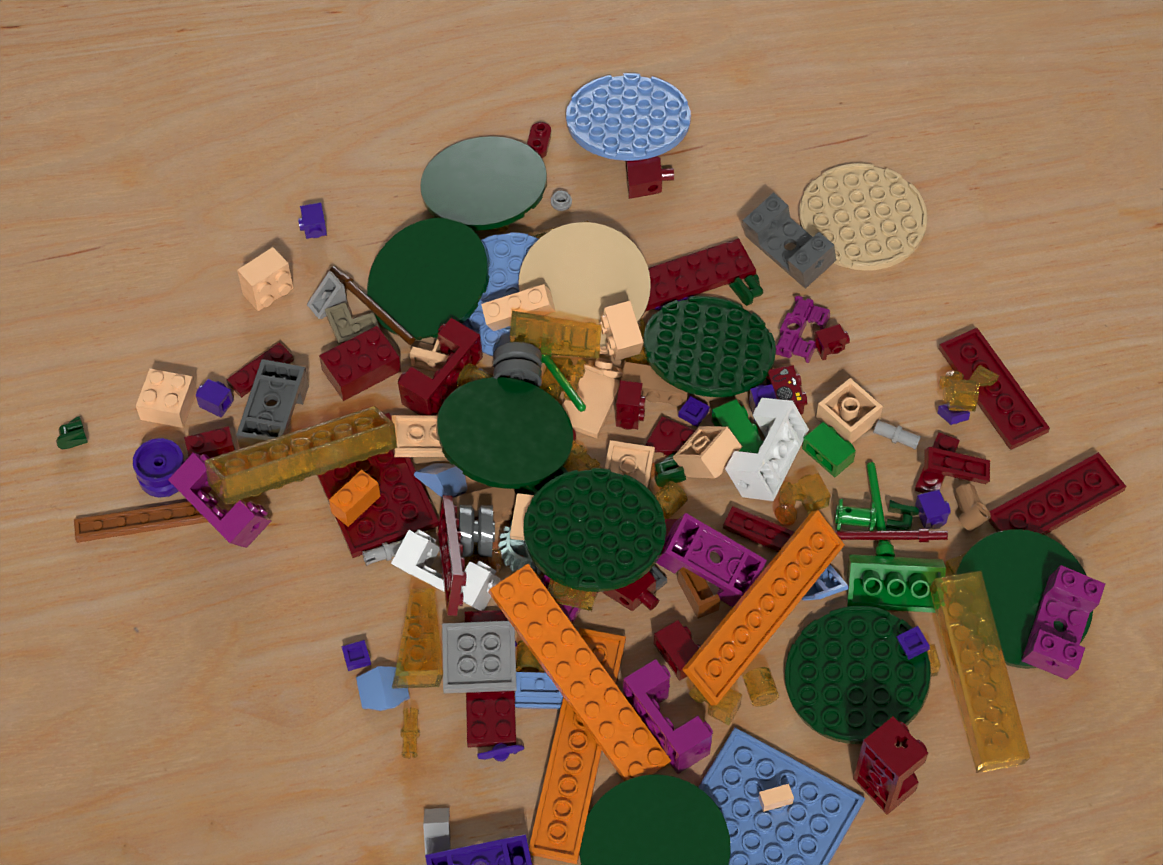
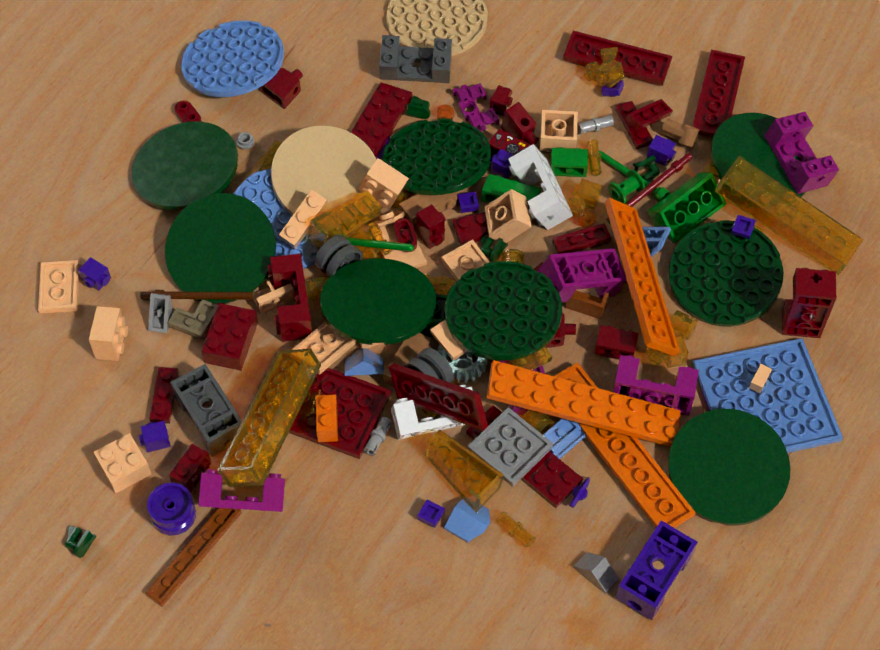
camera: 45 degrees left, 0 degrees up
none -> light nougat tile [38,260,80,314]
none -> dark red plate [394,218,417,252]
none -> clear orange tile [437,104,454,119]
none -> dark red torso [500,102,539,146]
none -> clear yellow pin [587,139,602,176]

